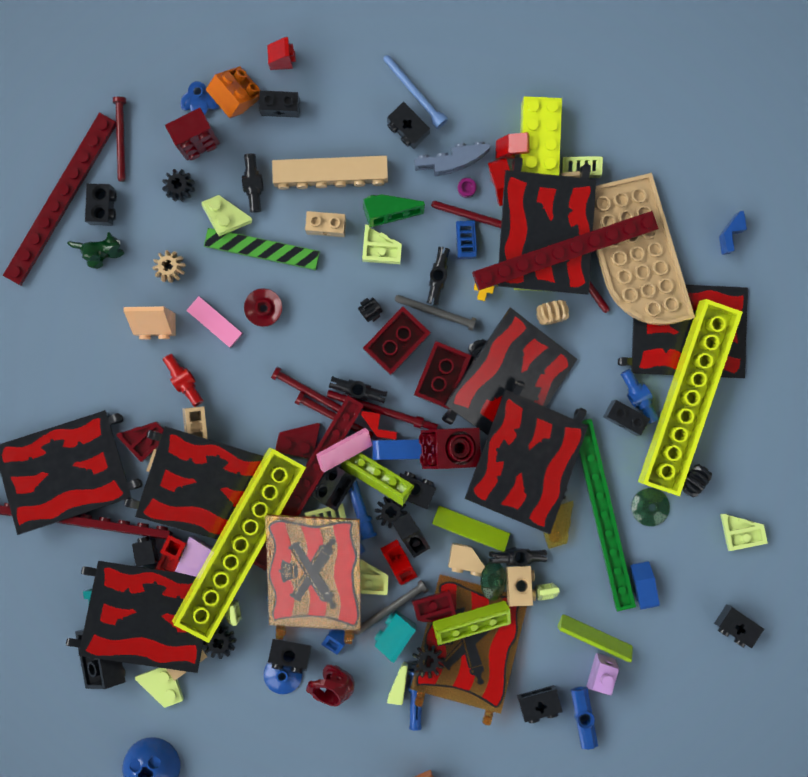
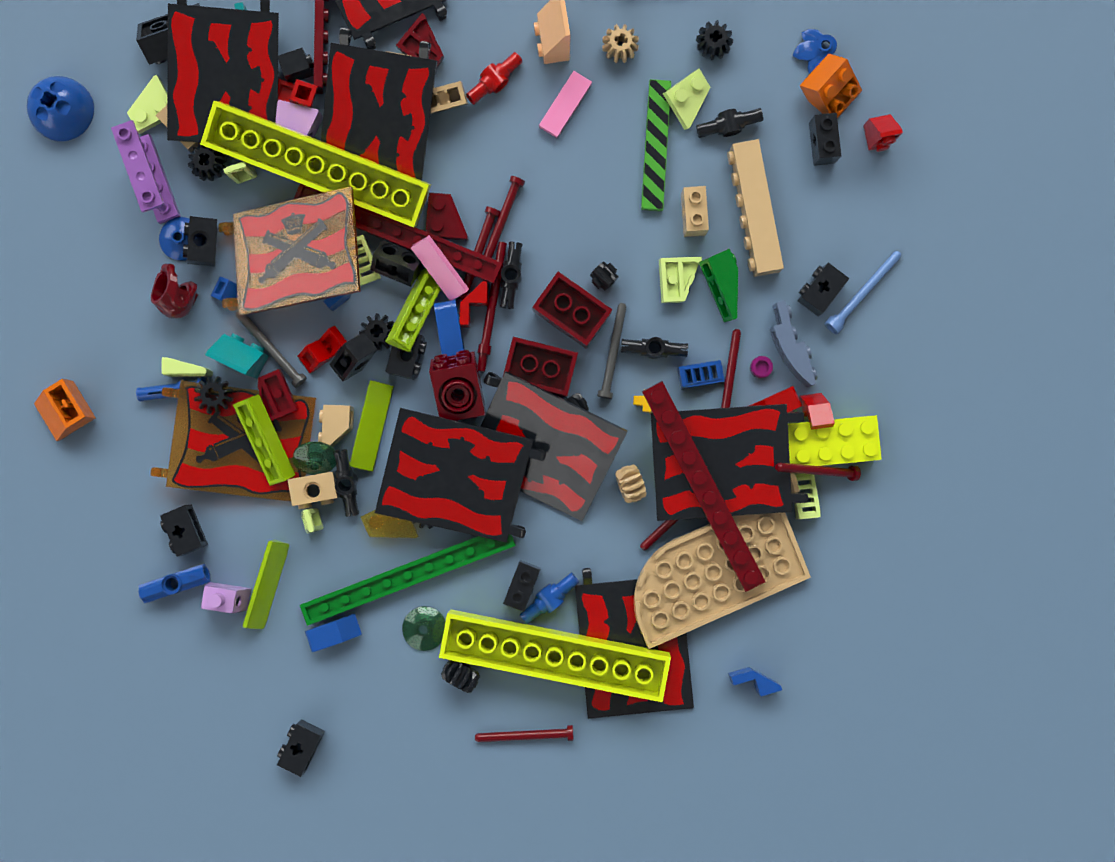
camera: 85 degrees right, 0 degrees up
dark red brick [165,108,220,160] -> none
dark red dish [244,288,282,327] -> none
blue pin [348,481,377,540] -> none
yellowish green wing [354,557,389,595] -> none
yellowish green wing [720,514,768,551] -> none
none -> medium lavender fence [111,120,181,224]
none -> dark red bar [475,725,574,742]
none -> dark red bar [775,463,861,481]

